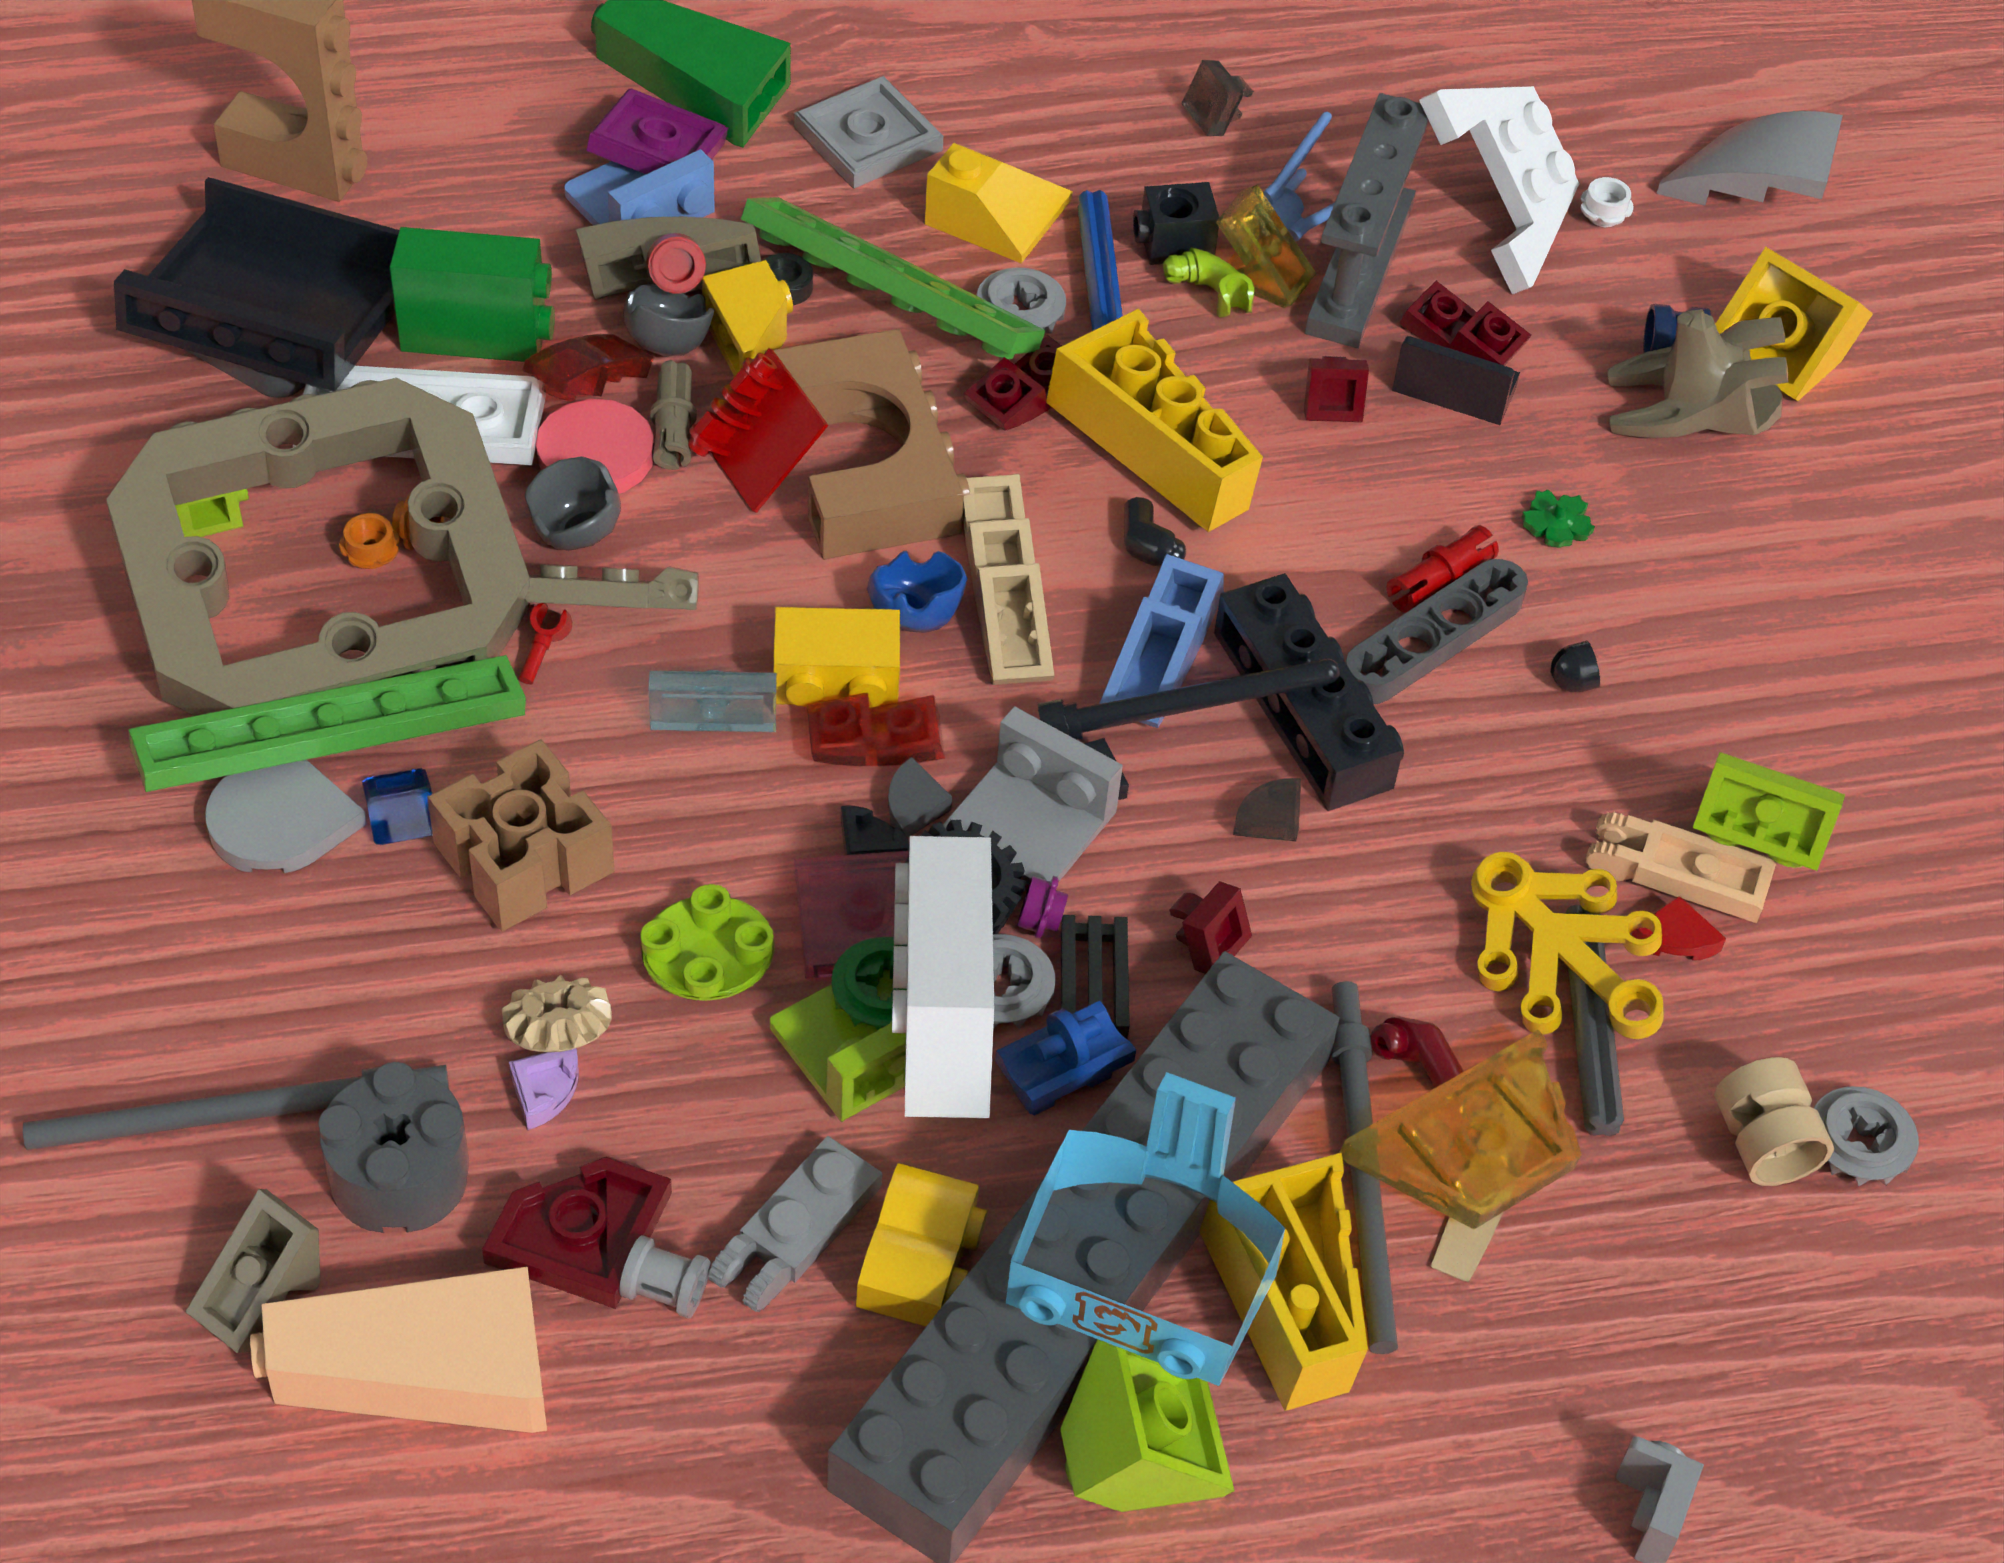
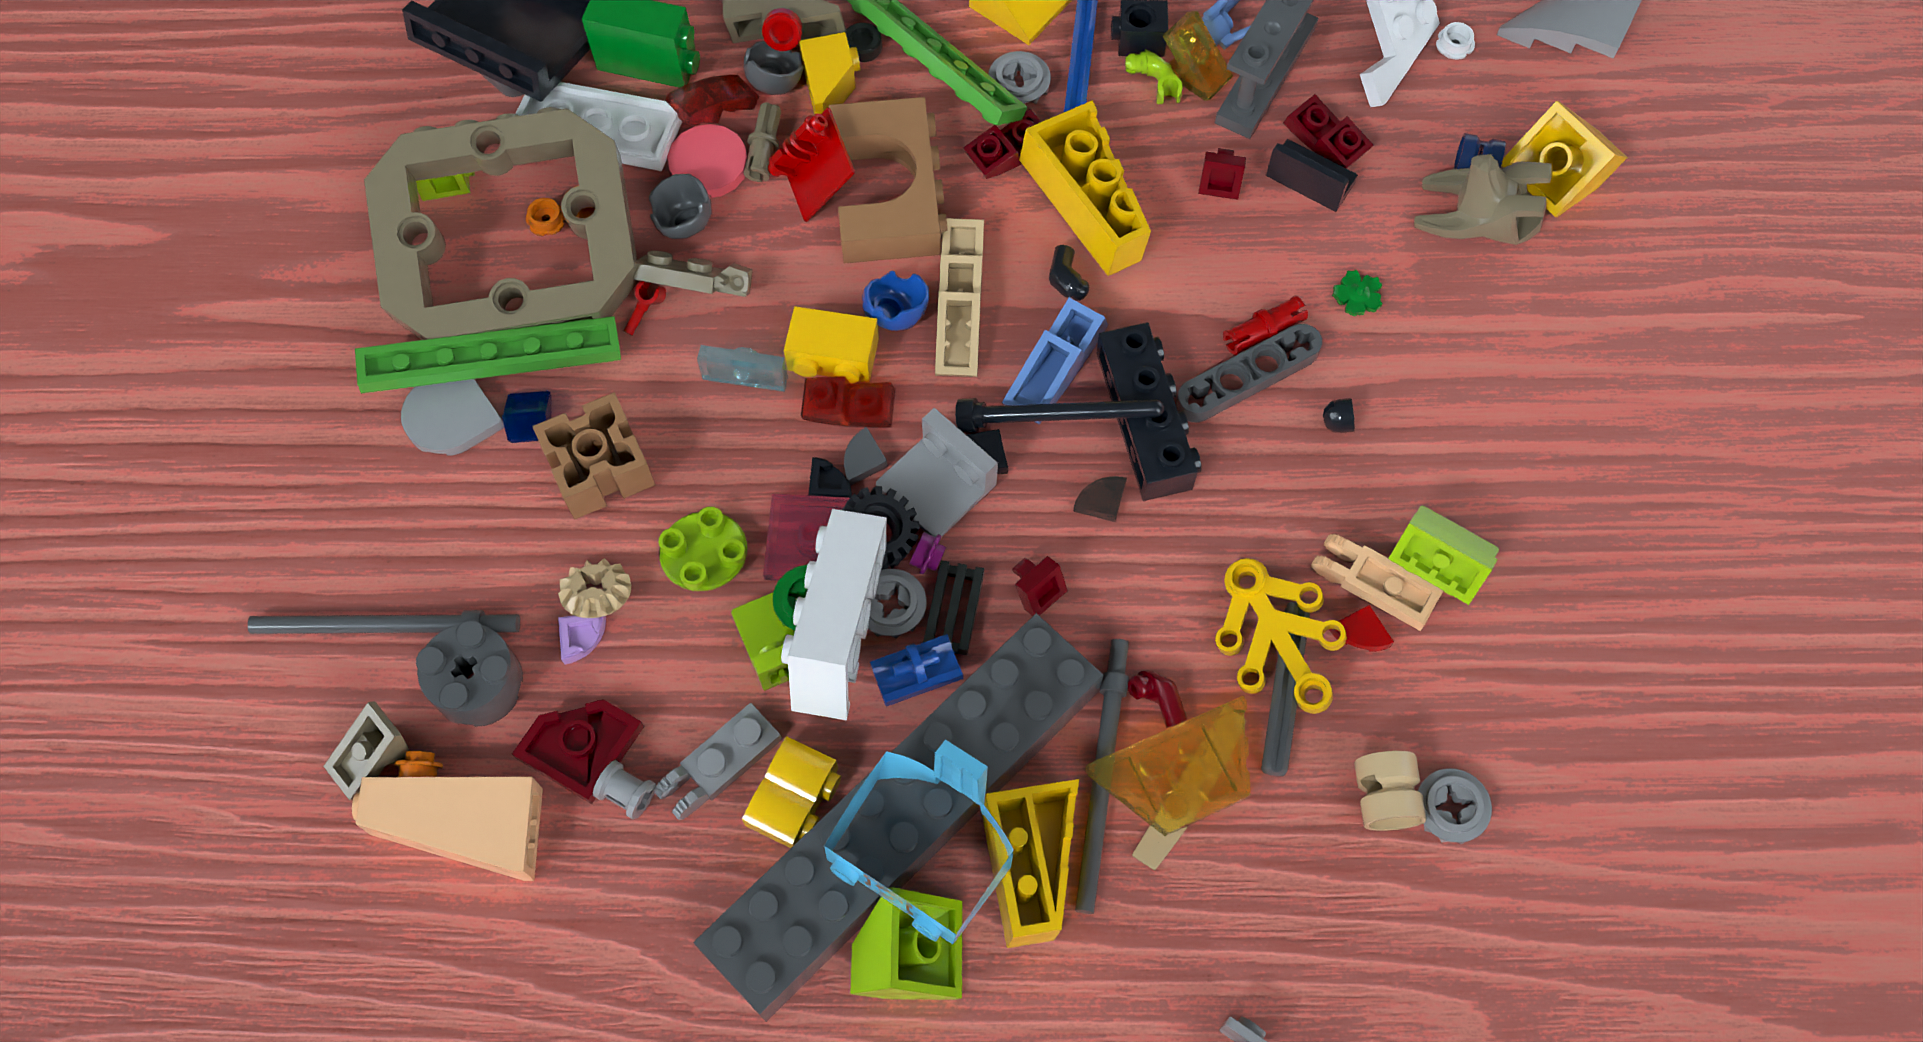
camera: 15 degrees right, 15 degrees up
none -> orange plate [395,751,443,777]

